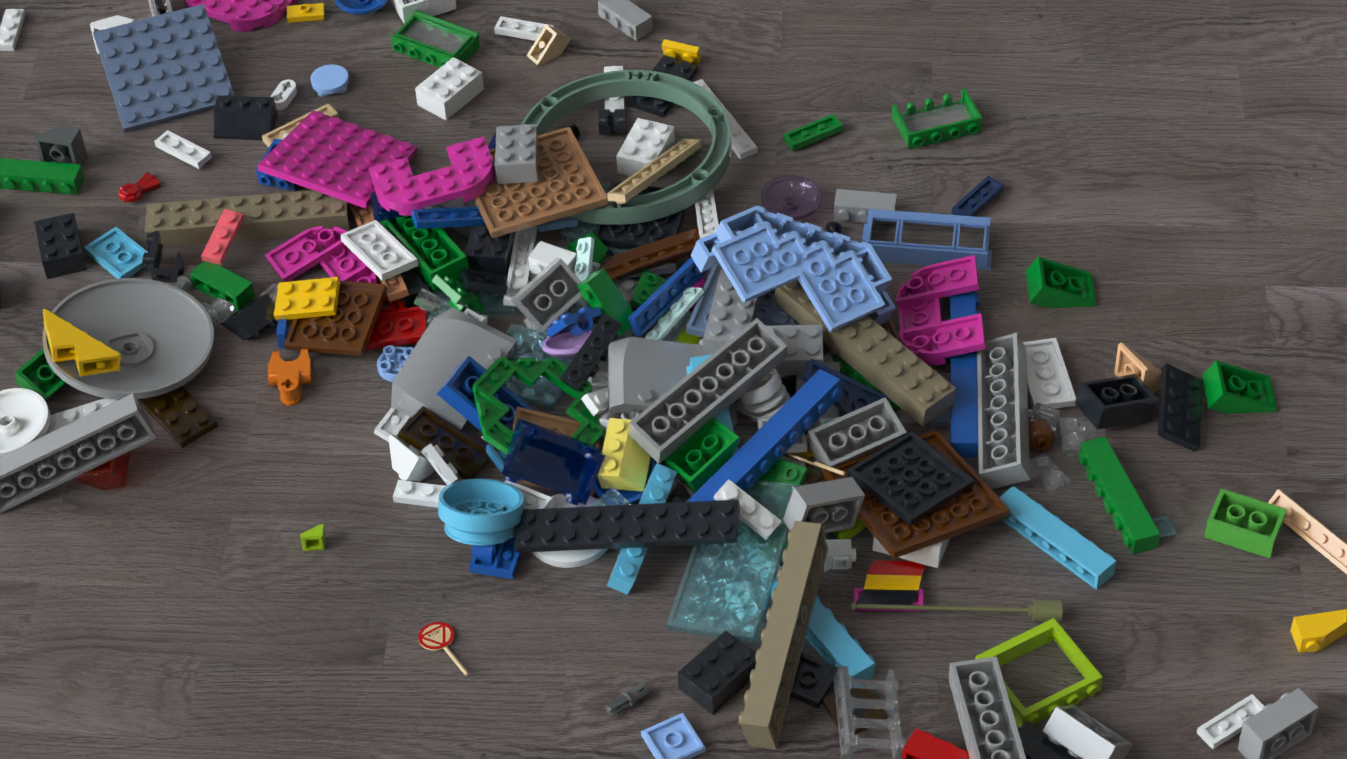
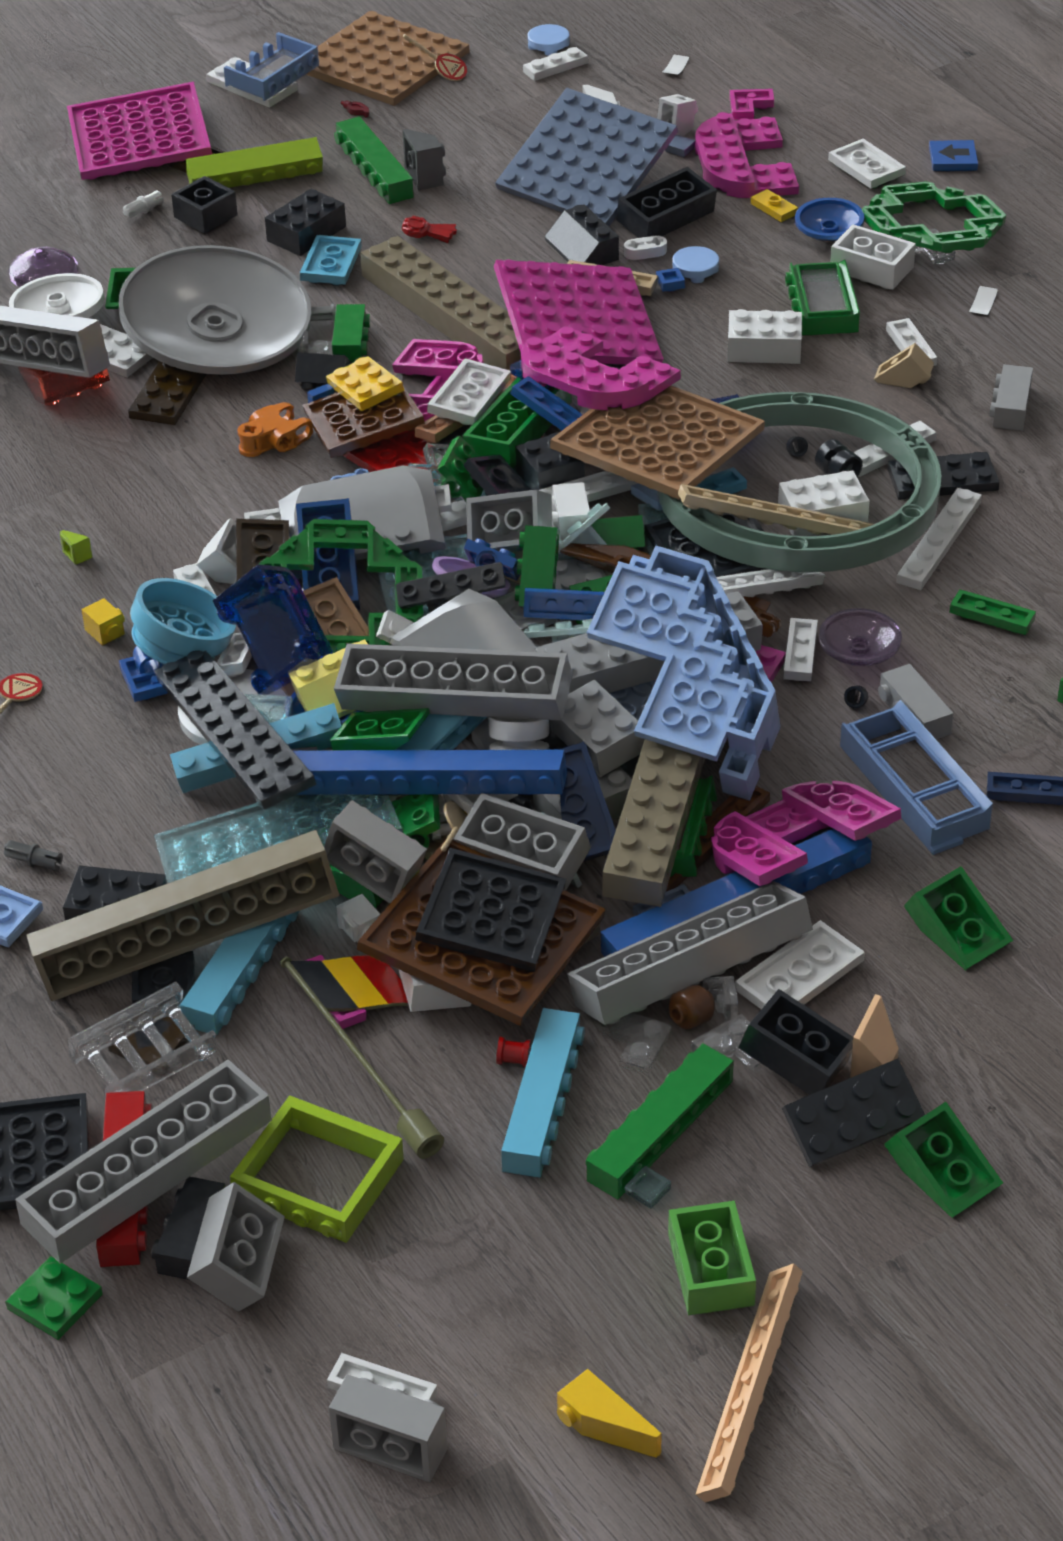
camera: 55 degrees right, 5 degrees down
yellow slope [43,309,122,377] -> none
black piece [142,230,184,283] -> none
white plate [154,130,212,169] -> none
coral plate [201,209,244,265] -> none
white plate [421,443,458,485] -> none
light grey brick [495,124,539,184] -> none
yellow plate [661,39,701,64] -> none
white plate [714,479,781,540] -> none
none -> yellow brick [81,598,125,646]
none -> red bush [496,1036,531,1068]
none -> black brick [616,166,717,238]
none -> blue plate [656,268,685,292]

